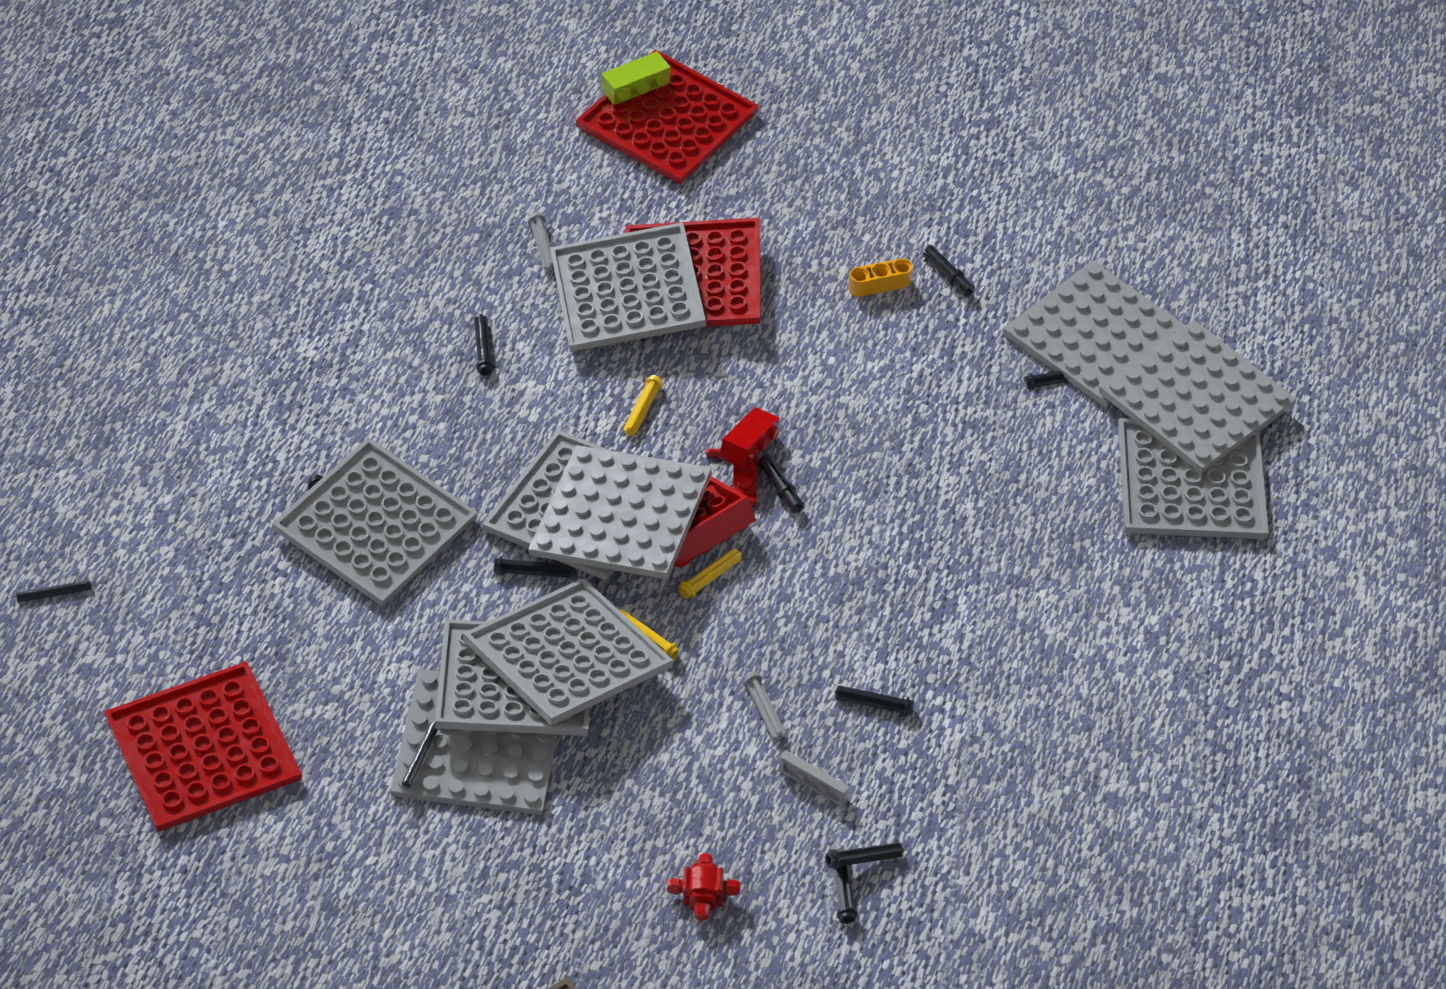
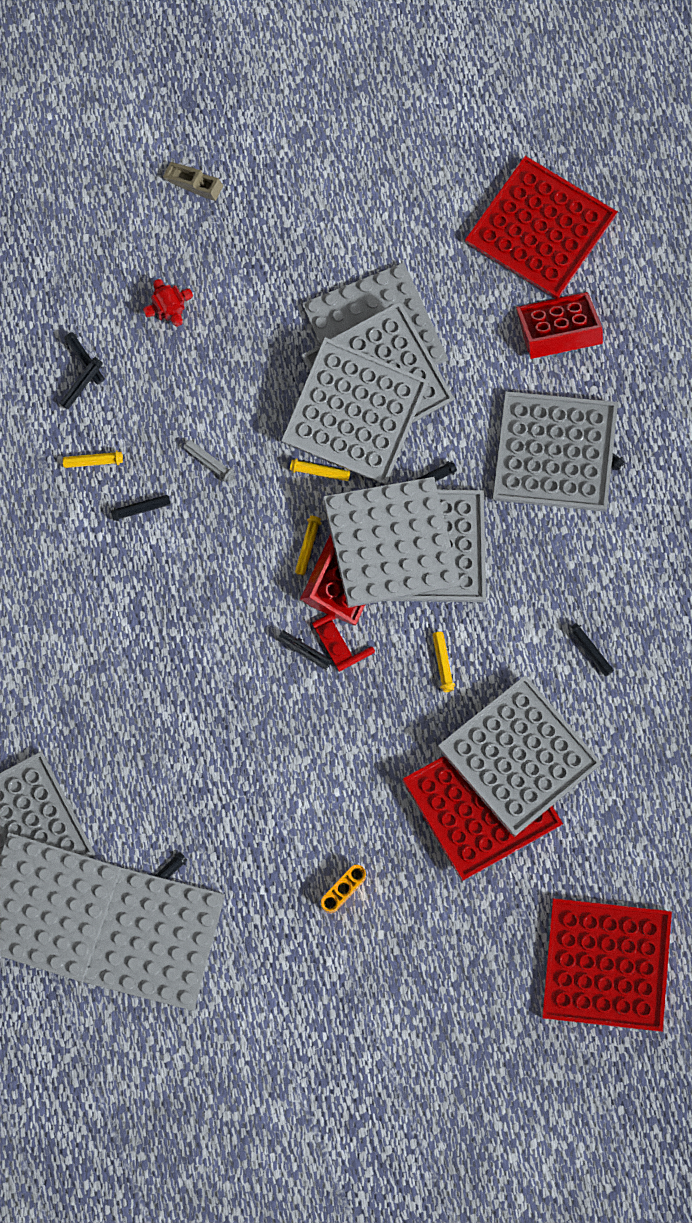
camera: 155 degrees right, 25 degrees up
black bar [401,722,438,788] -> none
light grey axle [527,212,554,272] -> none
lime brick [601,52,671,105] -> none
red brick [719,407,780,469] -> none
light grey plate [779,750,850,807] -> none
black pin [923,245,975,297] -> none
none -> yellow axle [62,450,123,468]
none -> red slope [516,292,603,359]

